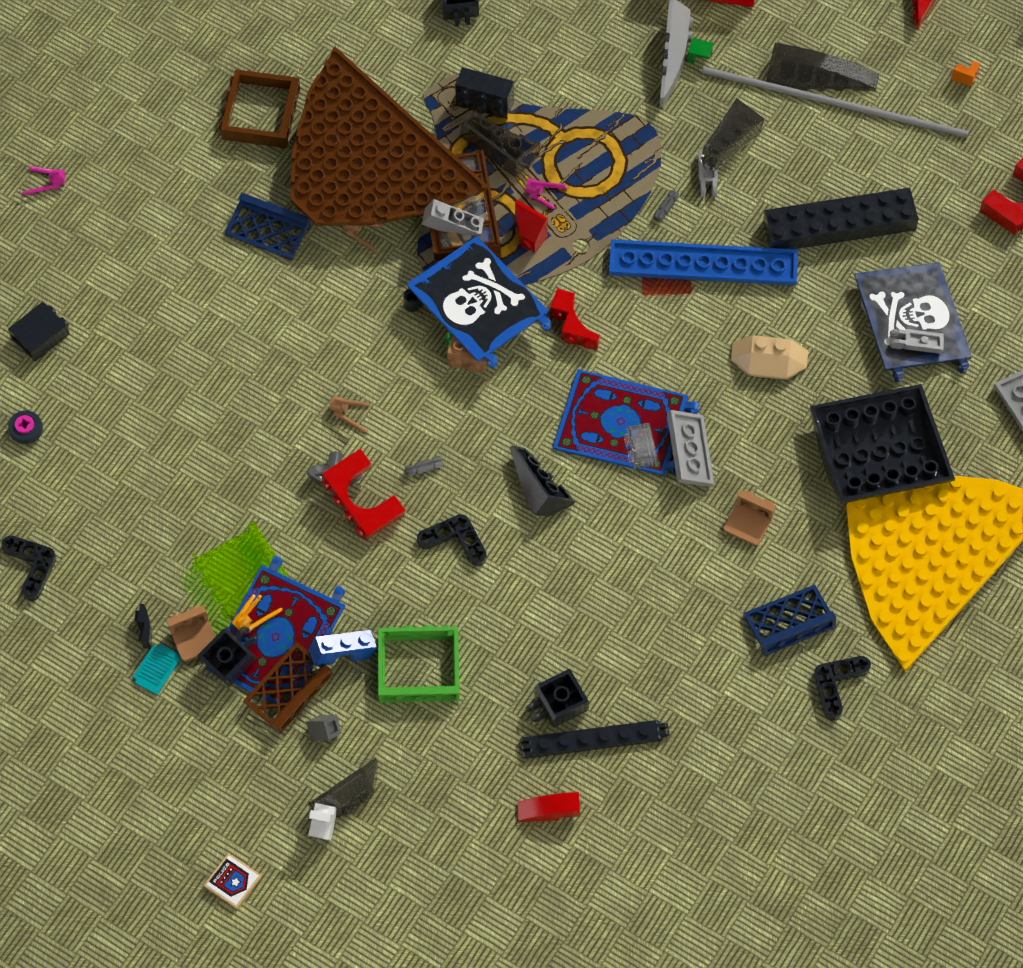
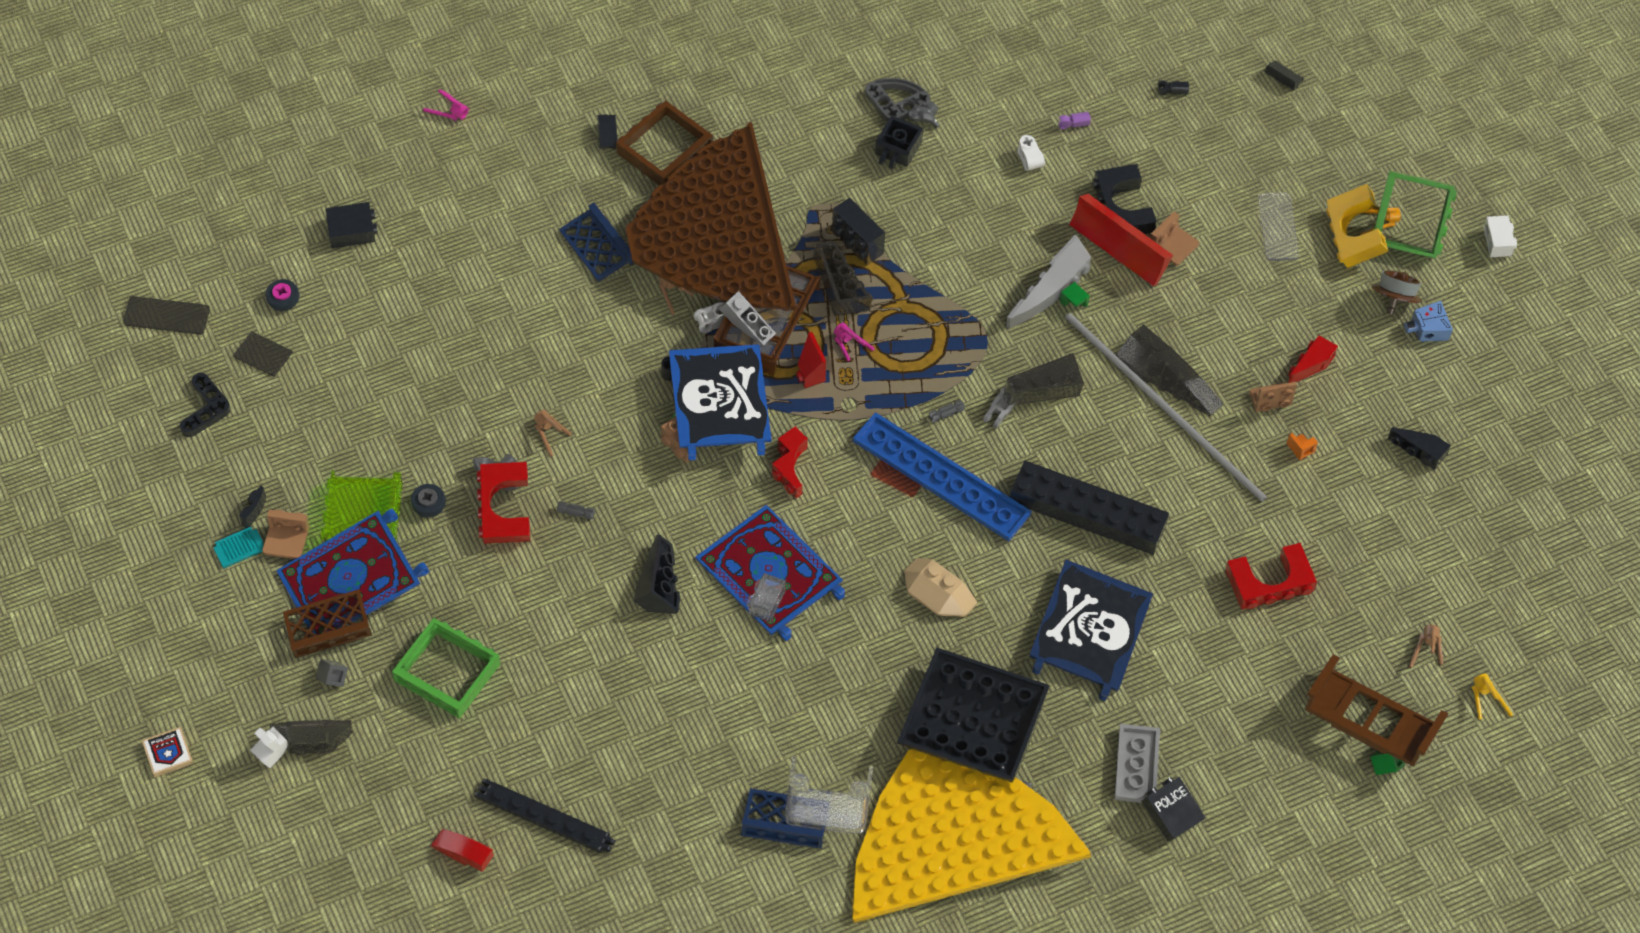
camera: 30 degrees right, 5 degrees down
black hinge [197,627,259,687] -> none
light orange plant [232,594,282,633] -> none
arch [309,630,376,667] -> none
black beam [417,514,487,566] -> none
black hinge [526,668,589,728] -> none
light grey plate [667,410,714,487] -> none
medium nougat bracket [724,490,776,546] -> none
black beam [813,656,871,721] -> none
light grey hinge [890,329,944,354] -> none
none -> clear smoke piece [233,331,293,377]
none -> black wheel [411,484,446,517]
none -> black slope [597,115,618,149]
none -> white piece [694,302,725,333]
none -> clear windscreen [785,756,873,834]
none -> medium nougat bracket [1249,382,1297,412]

